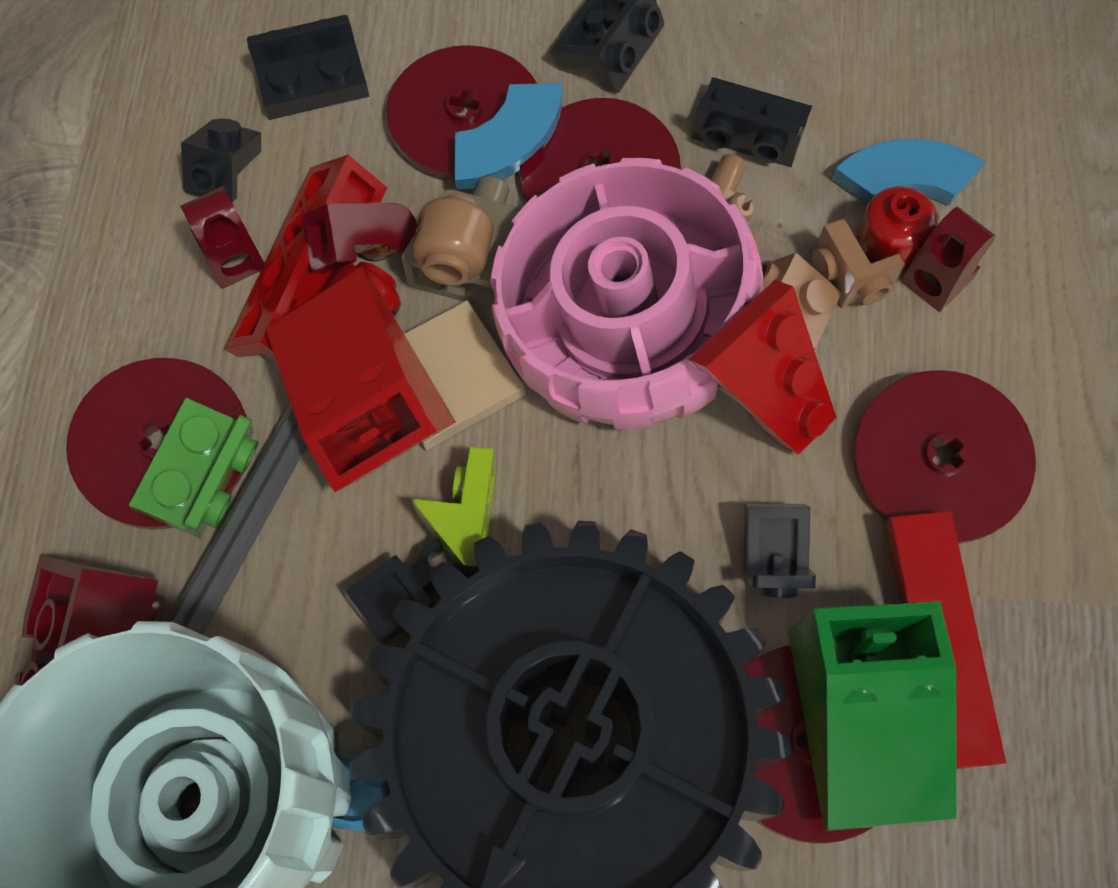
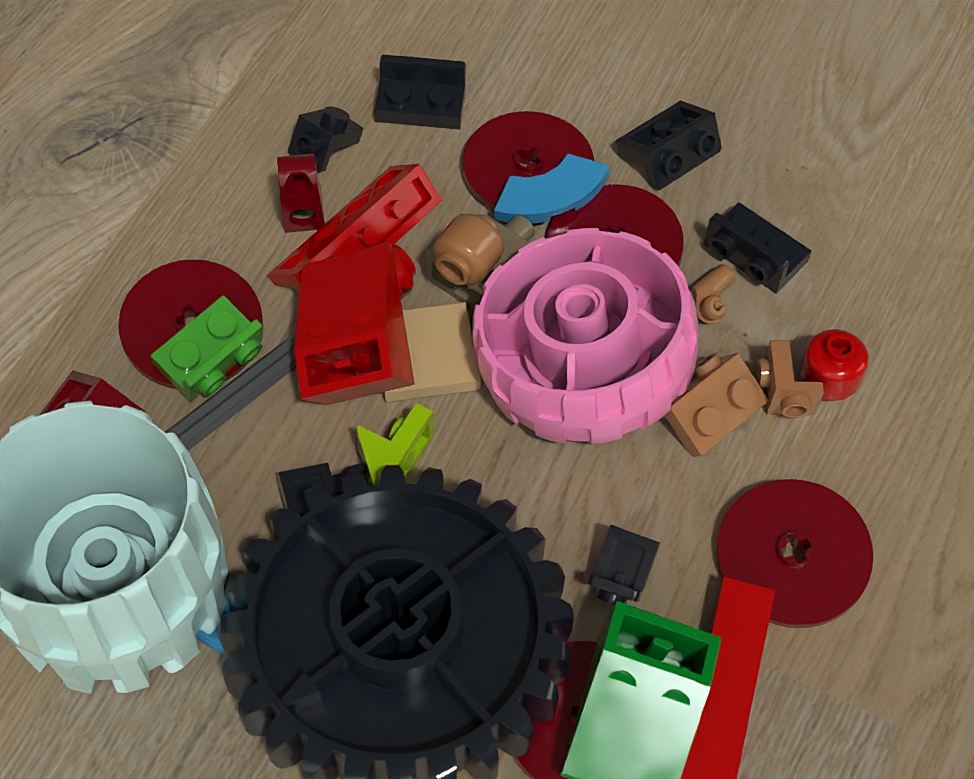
camera: 20 degrees right, 10 degrees down
dark red leg [301,203,417,272] -> none
red wing [688,280,837,455] -> none
dark azure tile [832,139,986,206] -> none
dark red leg [901,206,996,313] -> none

